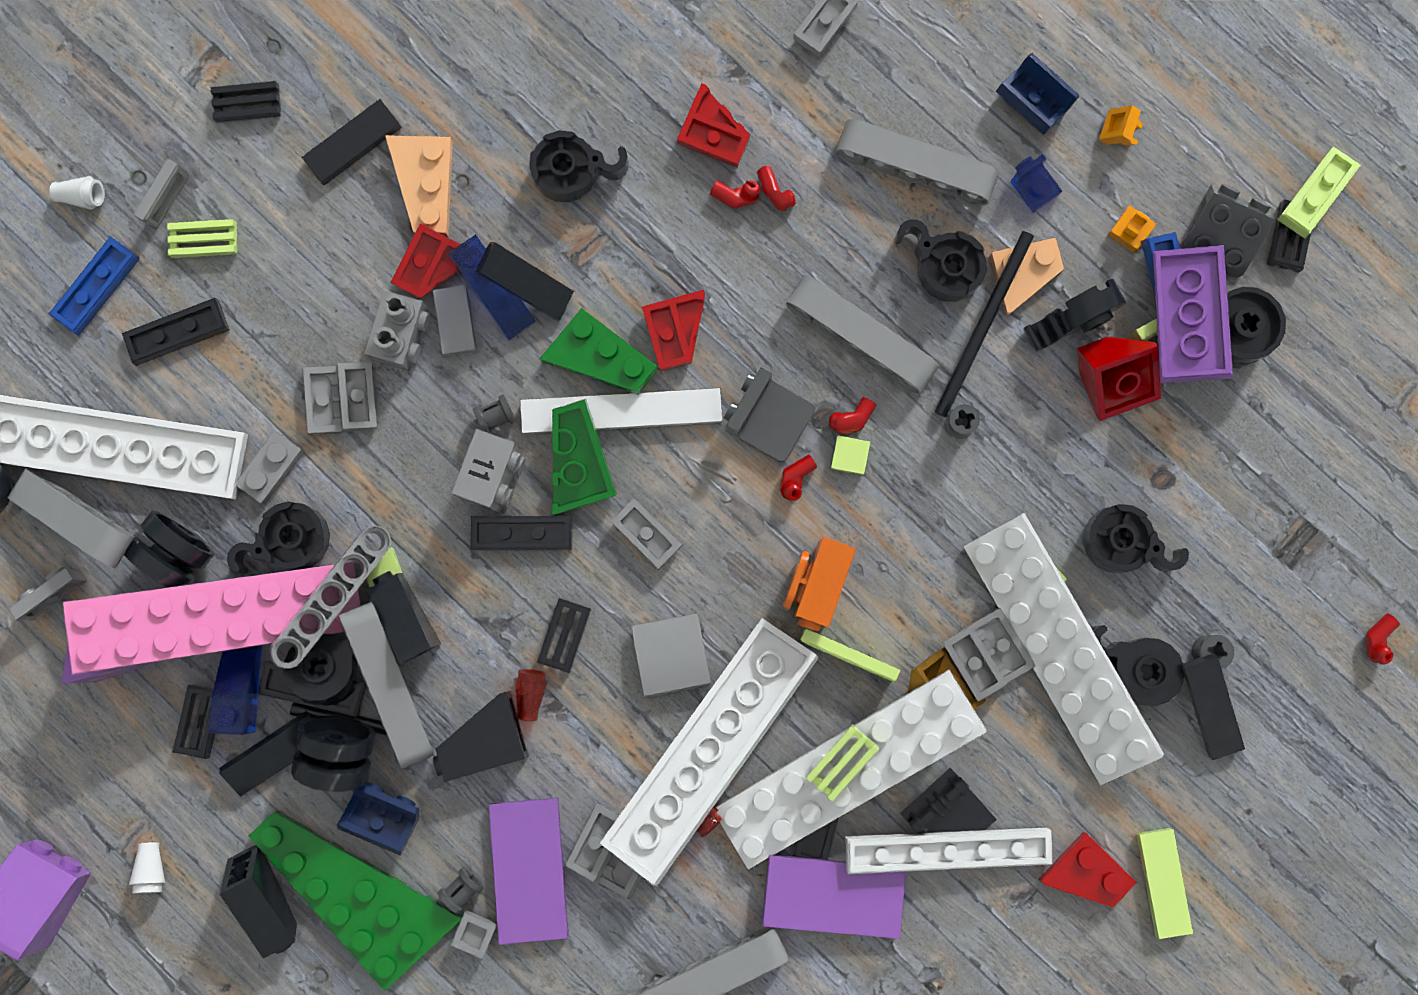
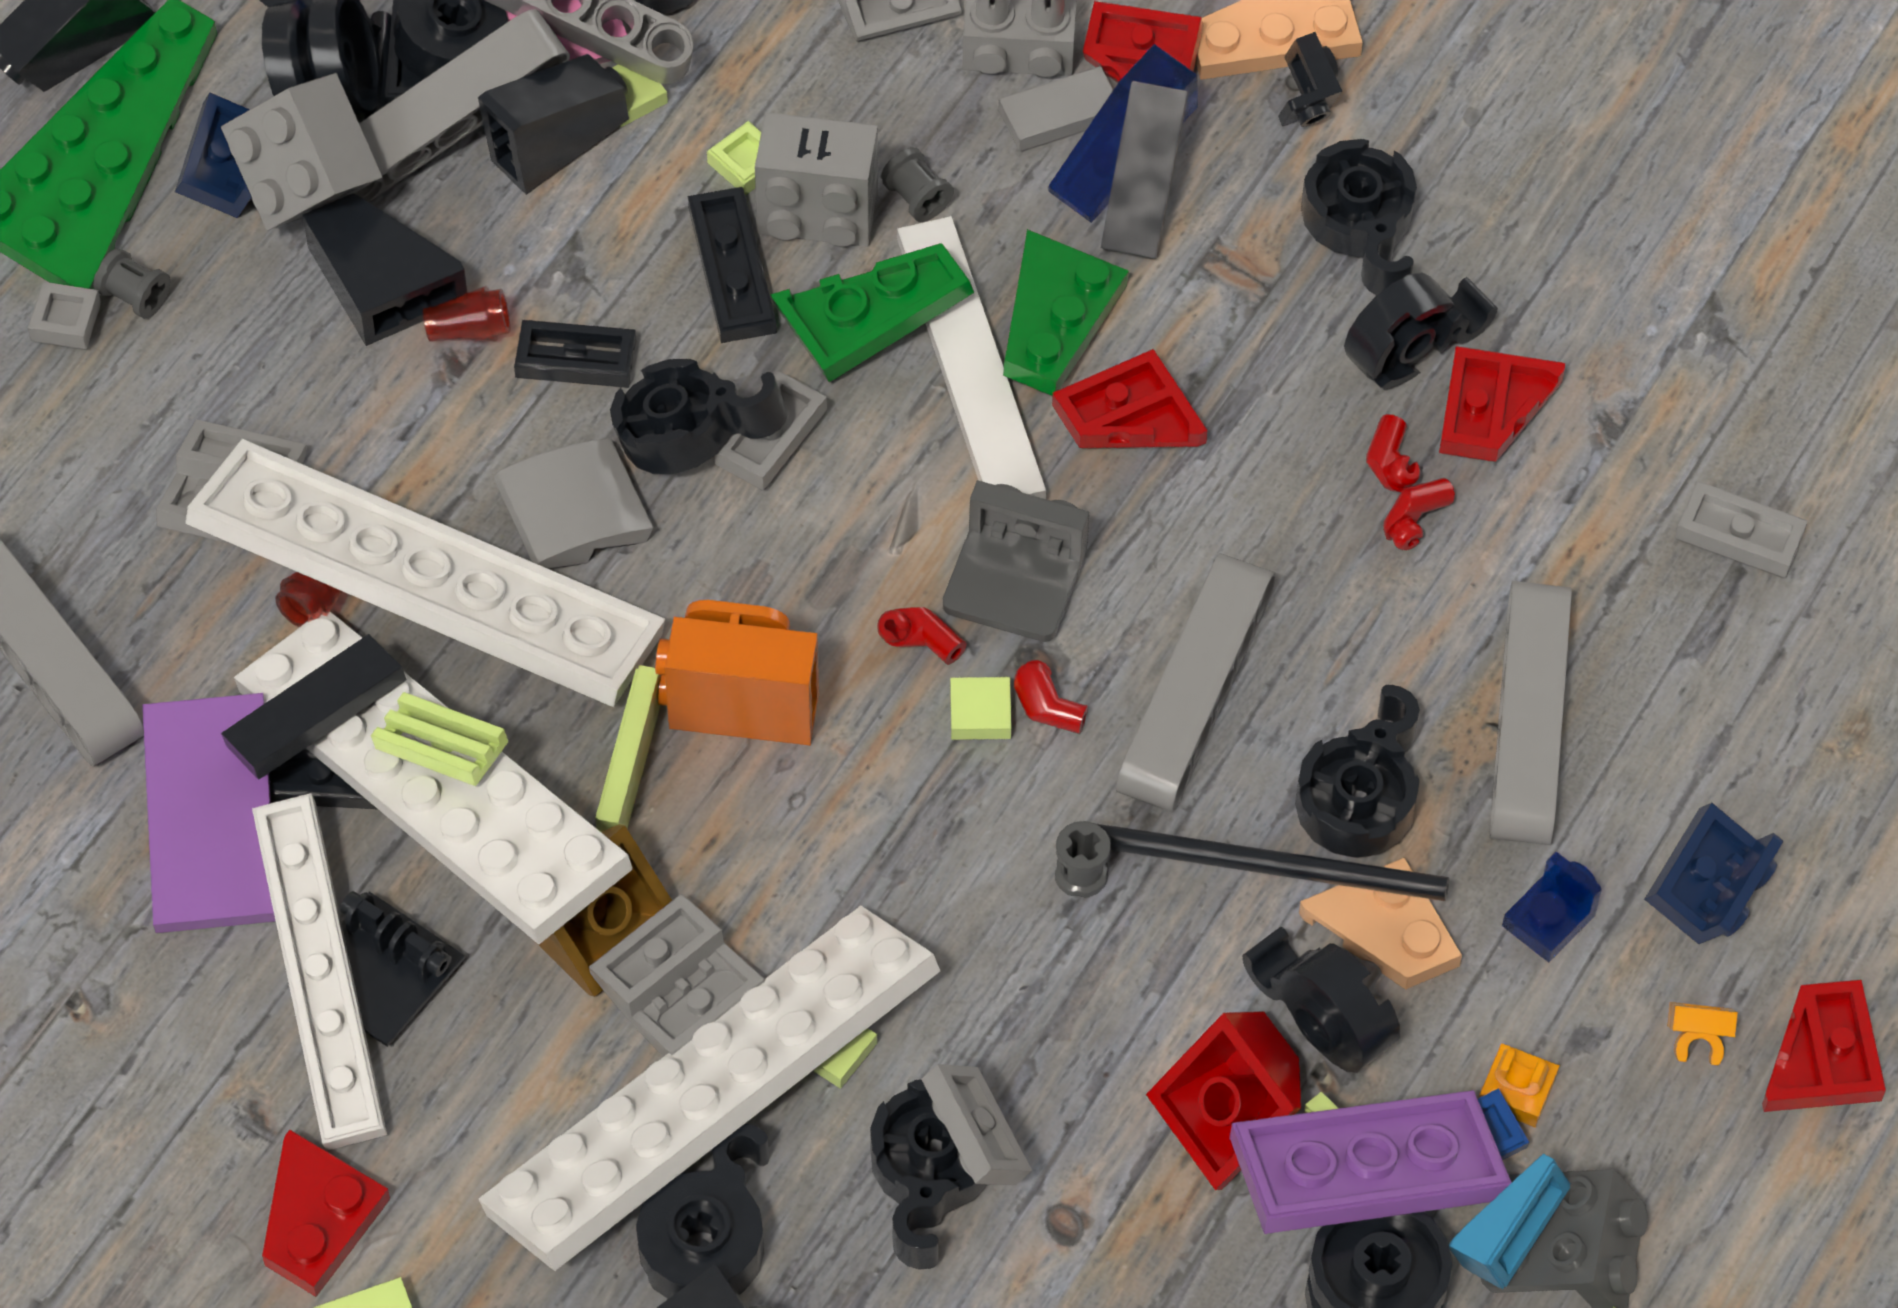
camera: 75 degrees right, 25 degrees down
medium lavender tile [489,797,569,945] -> none
none -> light grey brick [221,73,383,231]
none -> black tile [221,634,407,780]
none -> black piece [610,359,788,474]
none -> yellowish green tile [707,121,761,195]
none -> light grey plate [921,1064,1032,1185]
none -> black bracket [1278,32,1342,127]
none -> black piece [1344,272,1498,389]
none -> dark azure slope [1449,1154,1571,1289]
none -> red wing [1762,980,1886,1112]

